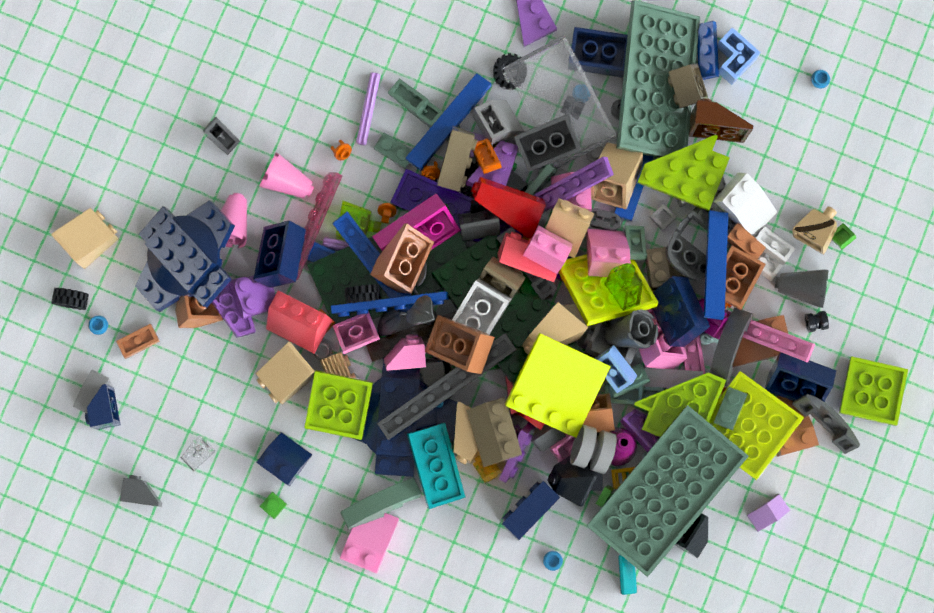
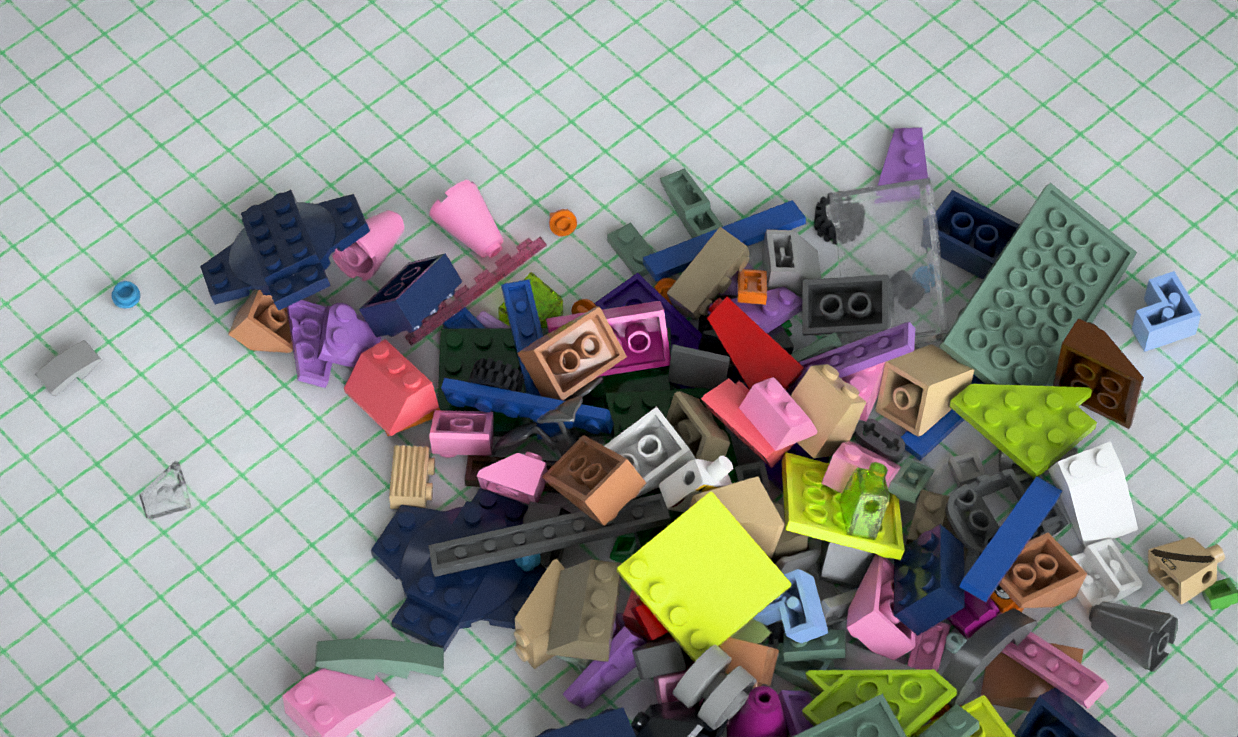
camera: 25 degrees right, 25 degrees down
tan slope [51,208,119,269] -> none
black tyre [51,288,89,310] -> none
dark blue slope [85,384,121,430] -> none
nougat plate [116,324,160,359] -> none
dark grey slope [120,475,162,507] -> none
dark grey slope [203,117,240,155] -> none
tan slope [256,341,315,405] -> none
dark blue slope [256,432,312,486] -> none
bright green plate [259,492,288,519] -> none
lime plate [304,370,373,440] -> none
light grey plate [313,341,332,360] -> none
lavender axle [356,72,380,145] -> none
teal plate [407,422,466,509] -> none
clear yellow slope [472,455,502,485] -> none
dark grey cone [605,309,658,349] -> none
dark tan slope [668,64,709,108] -> none
blue plate [697,21,719,80] -> none
nougat plate [727,223,766,259] -> none
black wheel [805,311,829,333] -> none
none -> white torso [658,456,733,513]

